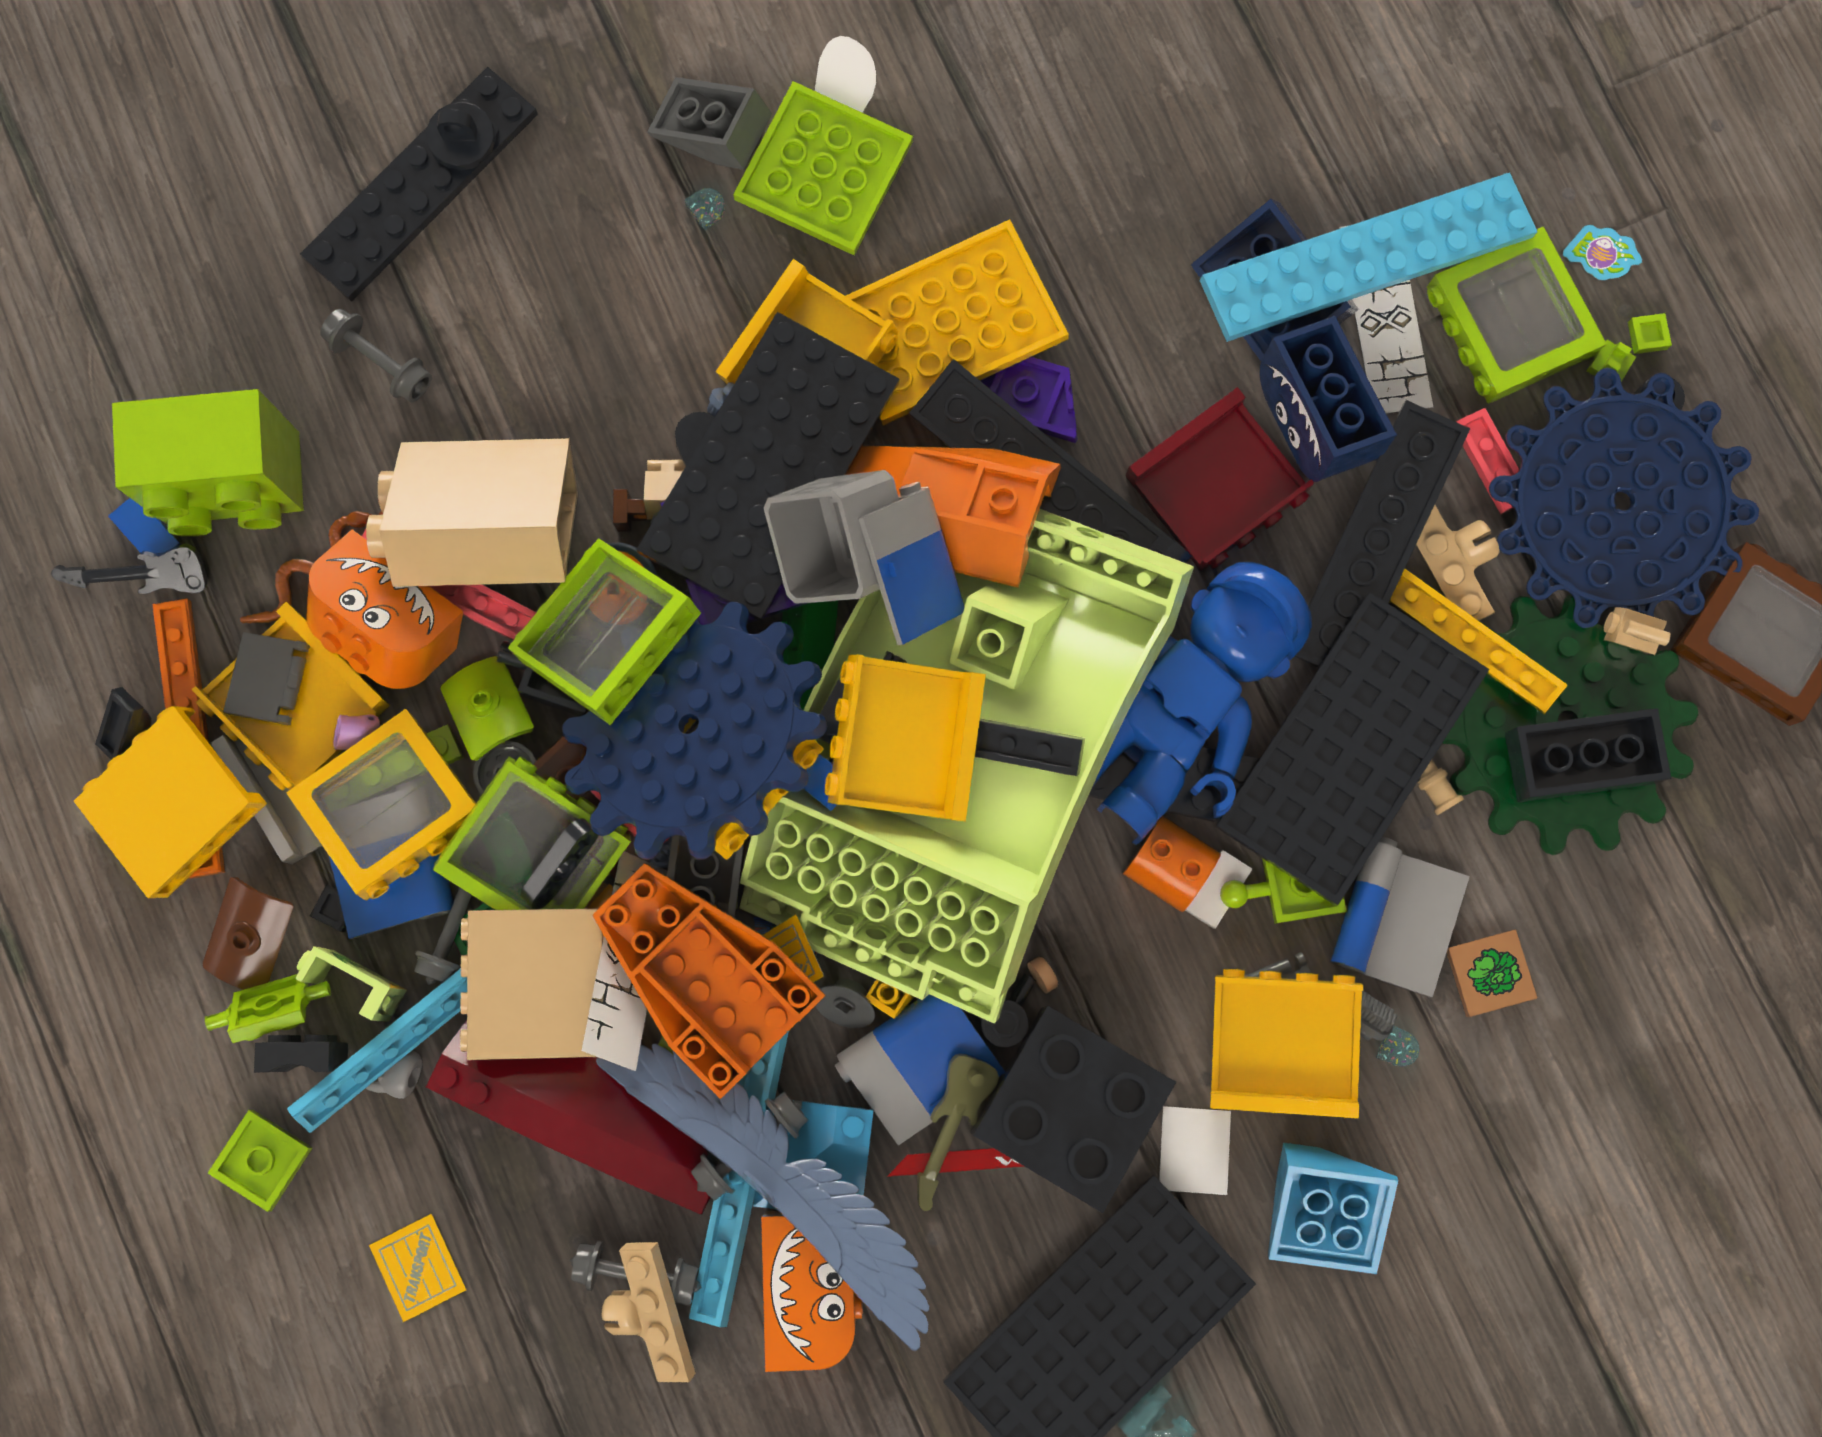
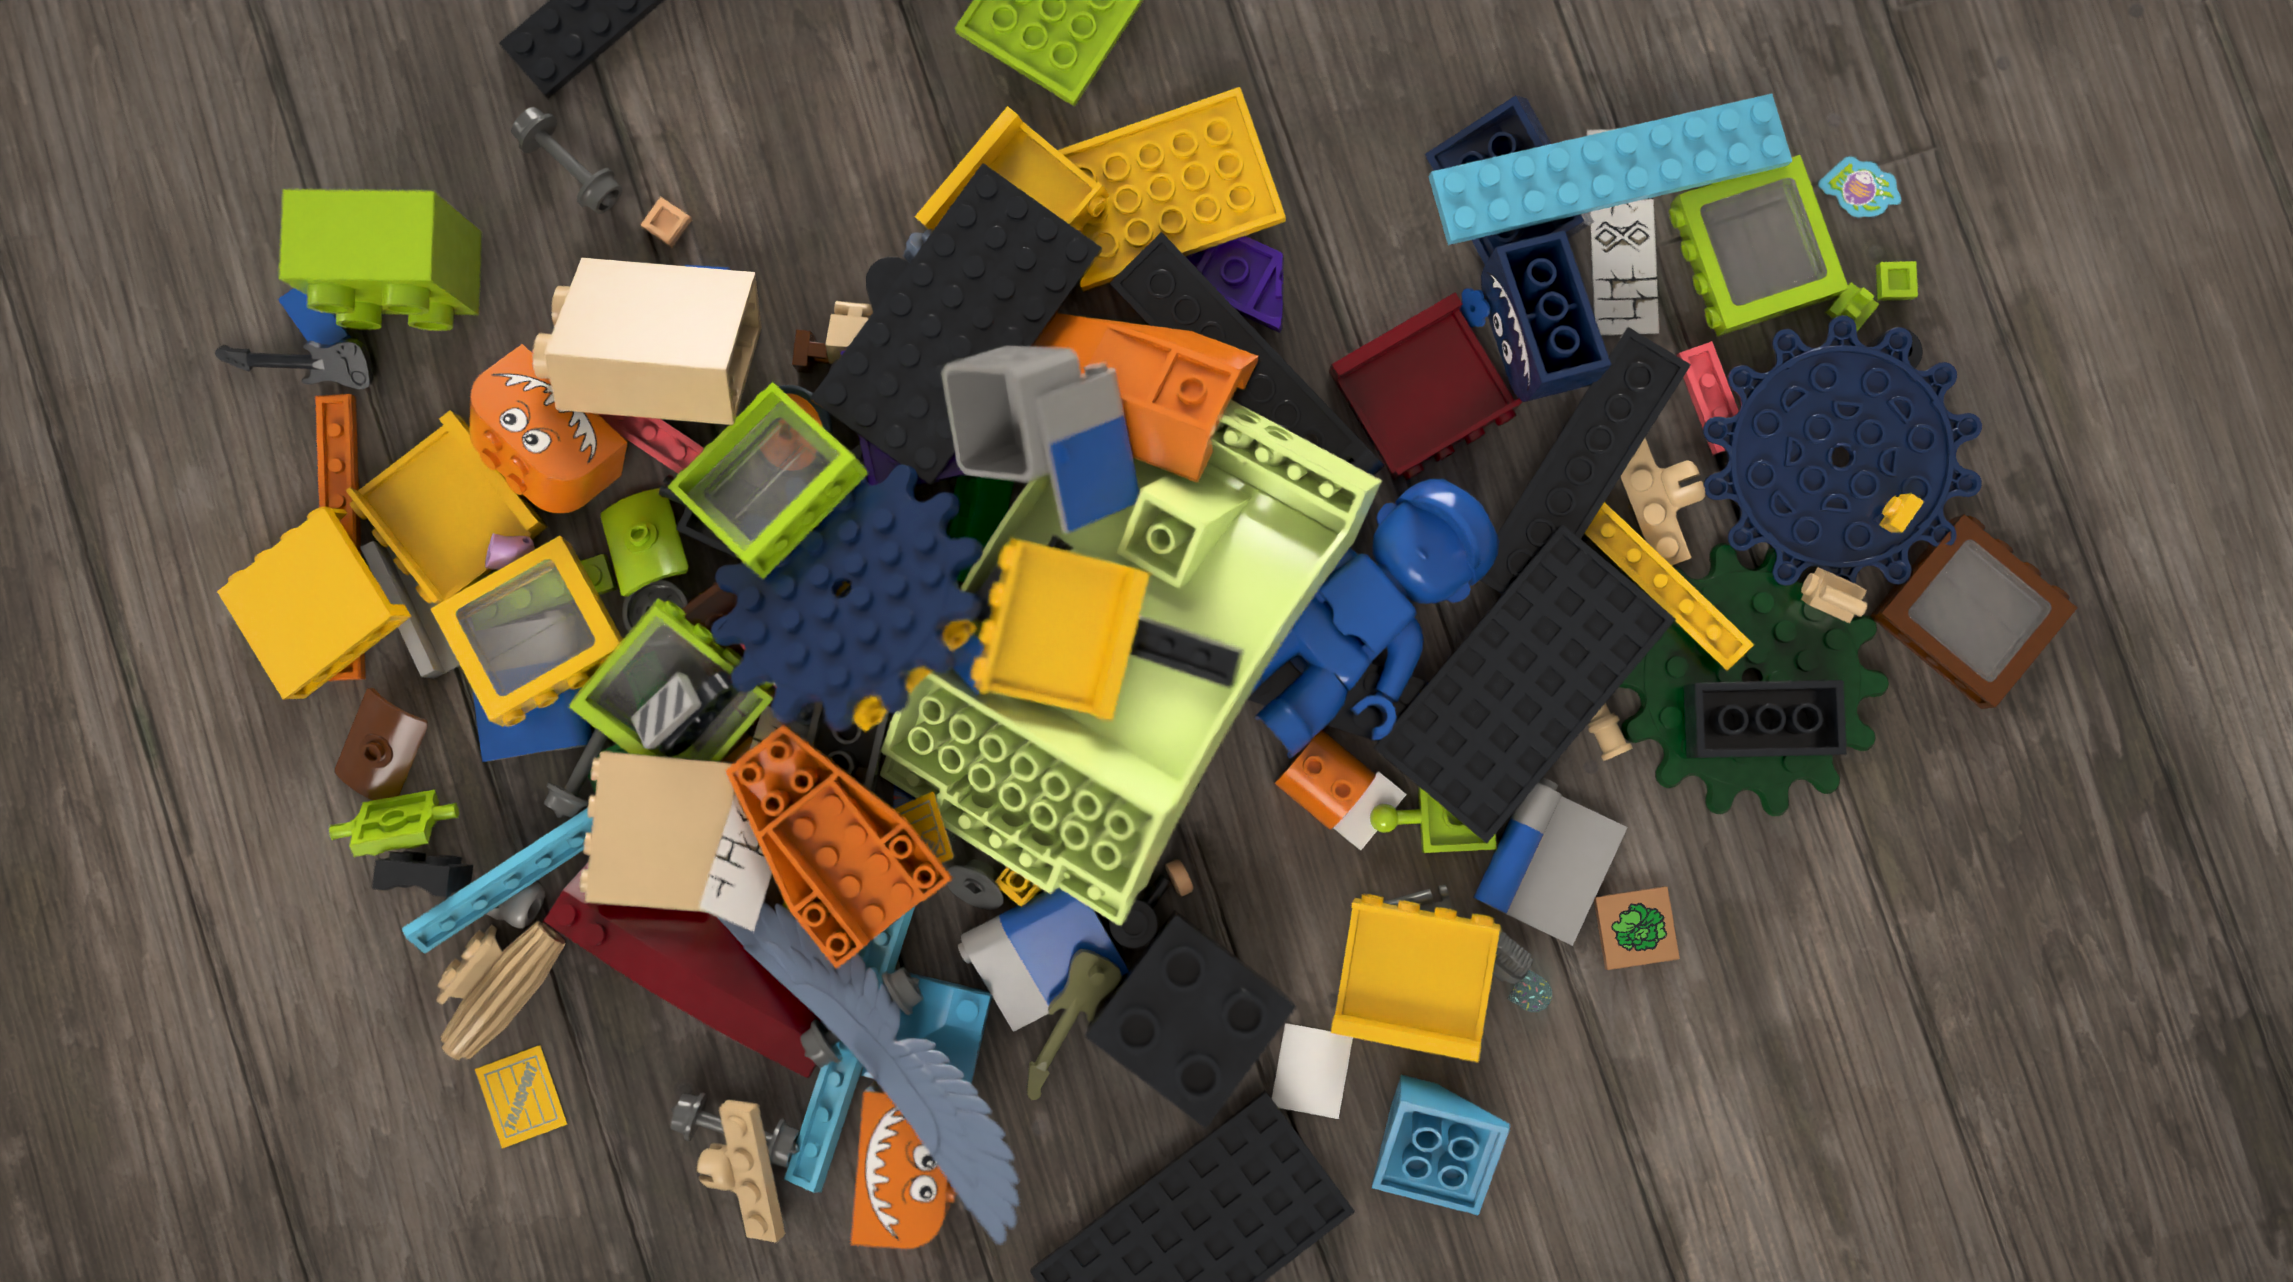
camera: 10 degrees right, 5 degrees up
black tile [95,687,152,760] -> none
lime plate [208,1110,312,1212] -> none
dark grey piece [223,632,310,725] -> none
dark orange animal [240,511,383,623] -> none
yellowish green panel [295,946,407,1022] -> none
black tile [310,884,346,932] -> none
clear light blue tile [684,188,725,231] -> none
red sticker [887,1148,1025,1177] -> none
none -> tan plate [436,921,566,1060]
none -> light grey tile [631,674,702,749]
none -> light nougat tile [640,197,692,248]
none -> blue plant [1459,288,1490,328]
none -> yellow plate [1879,493,1924,533]

